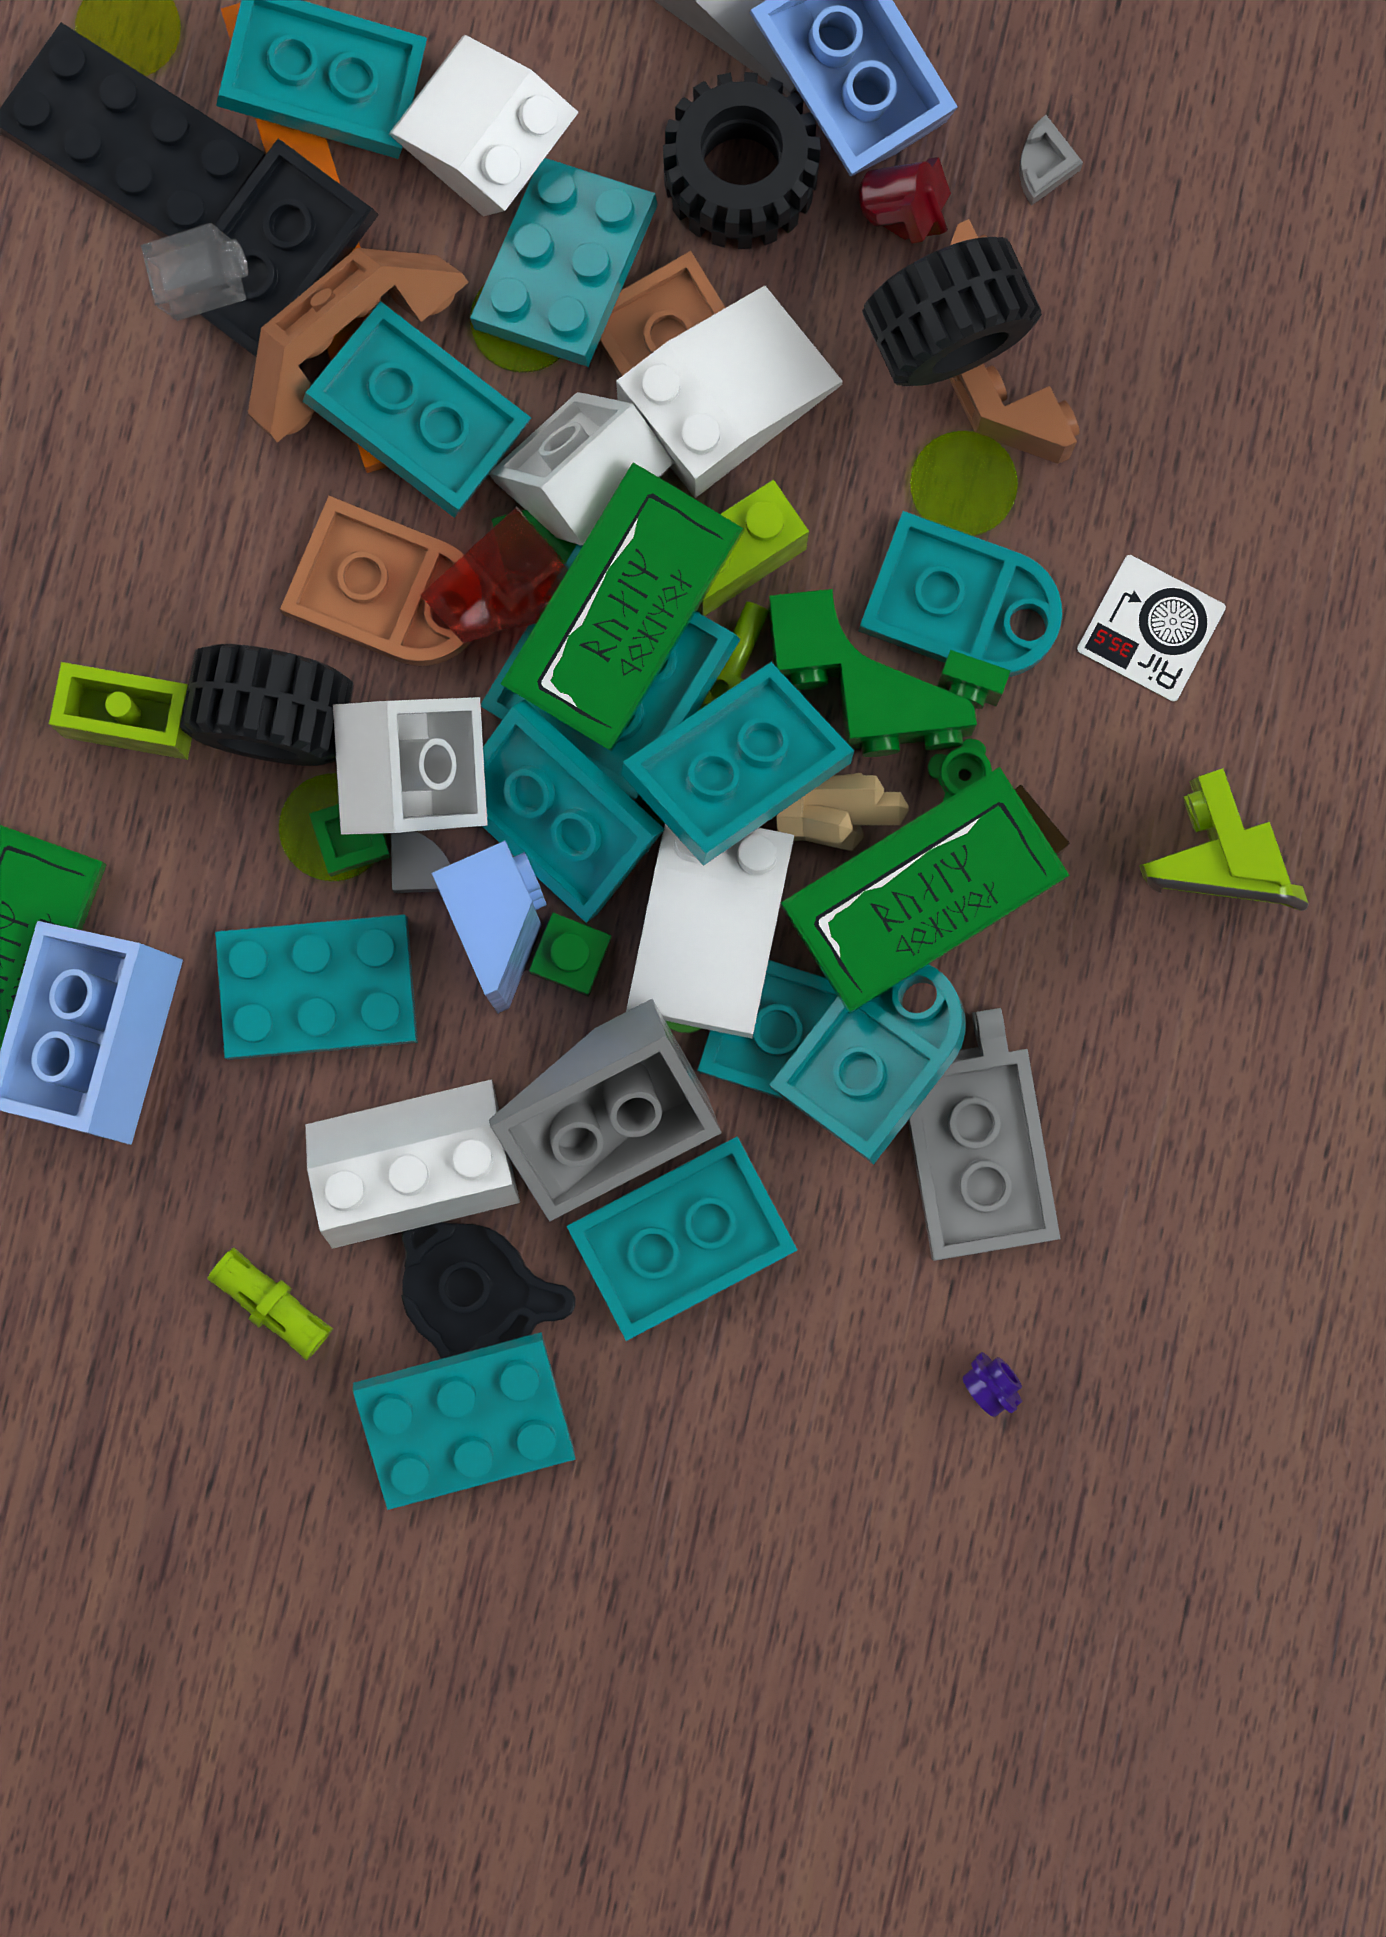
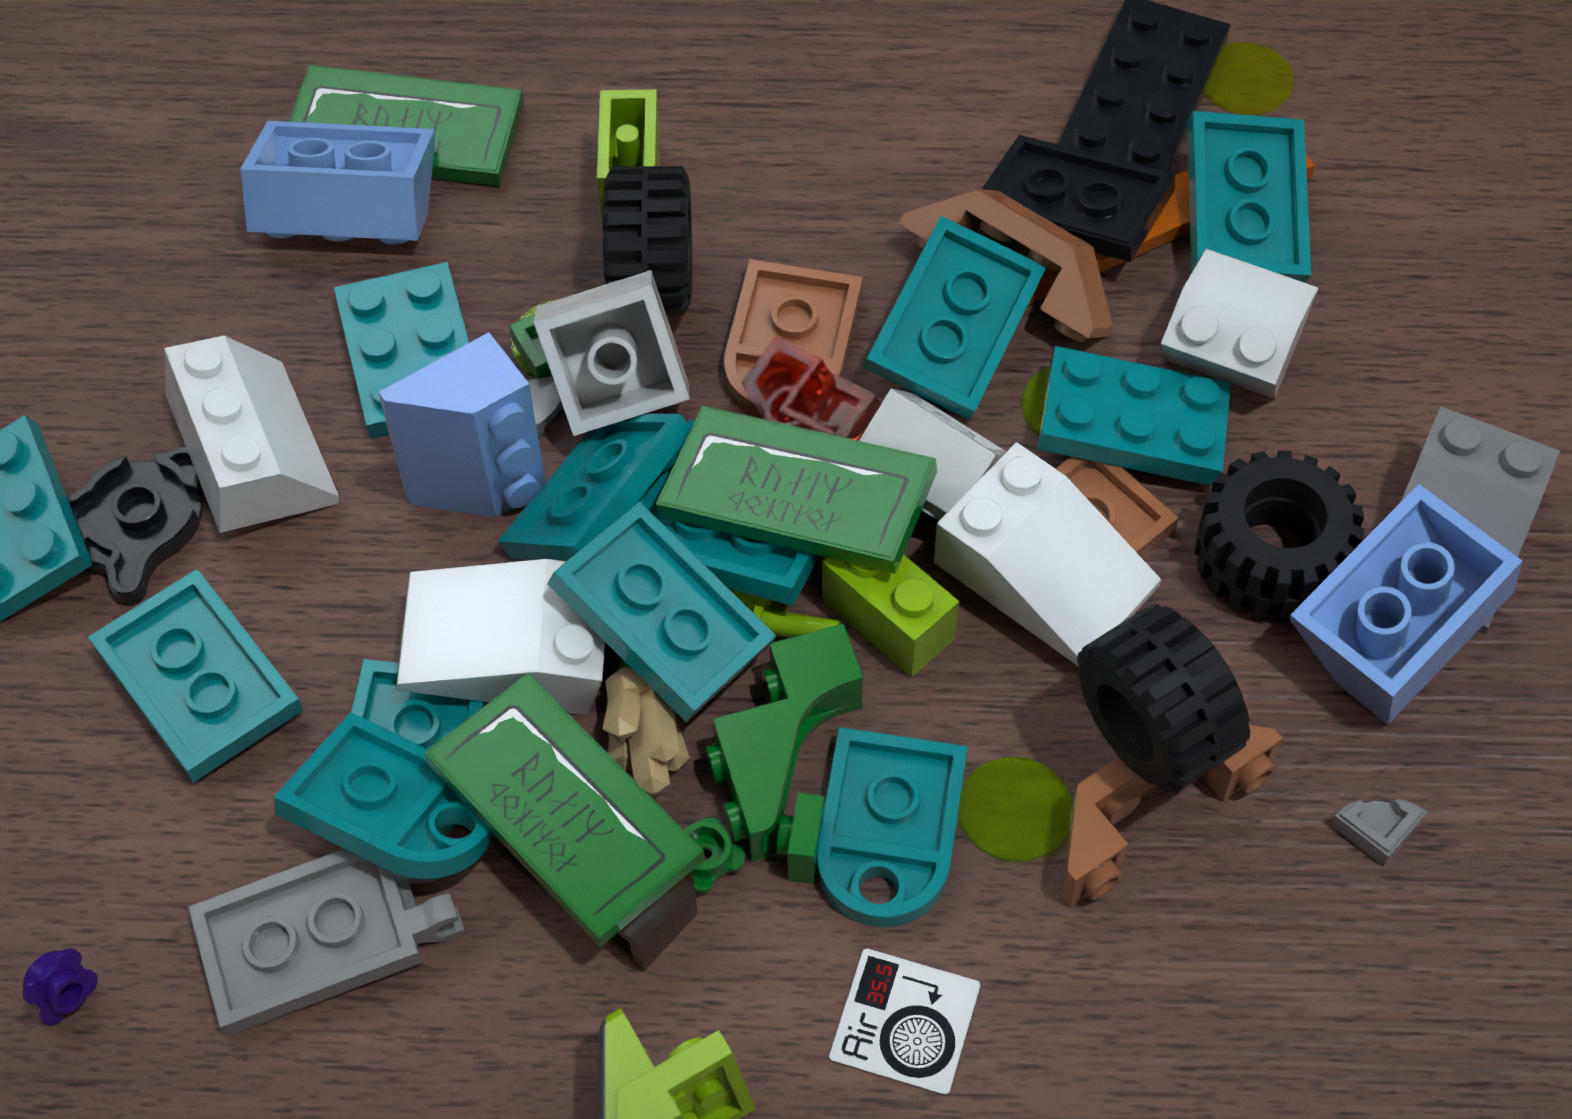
camera: 80 degrees right, 25 degrees down
clear brick [141,223,248,321] -> none
lime pin [207,1247,333,1361] -> none
light grey slope [489,999,722,1222] -> none
green plate [529,912,612,997] -> none
dark red piece [859,157,951,243] -> none

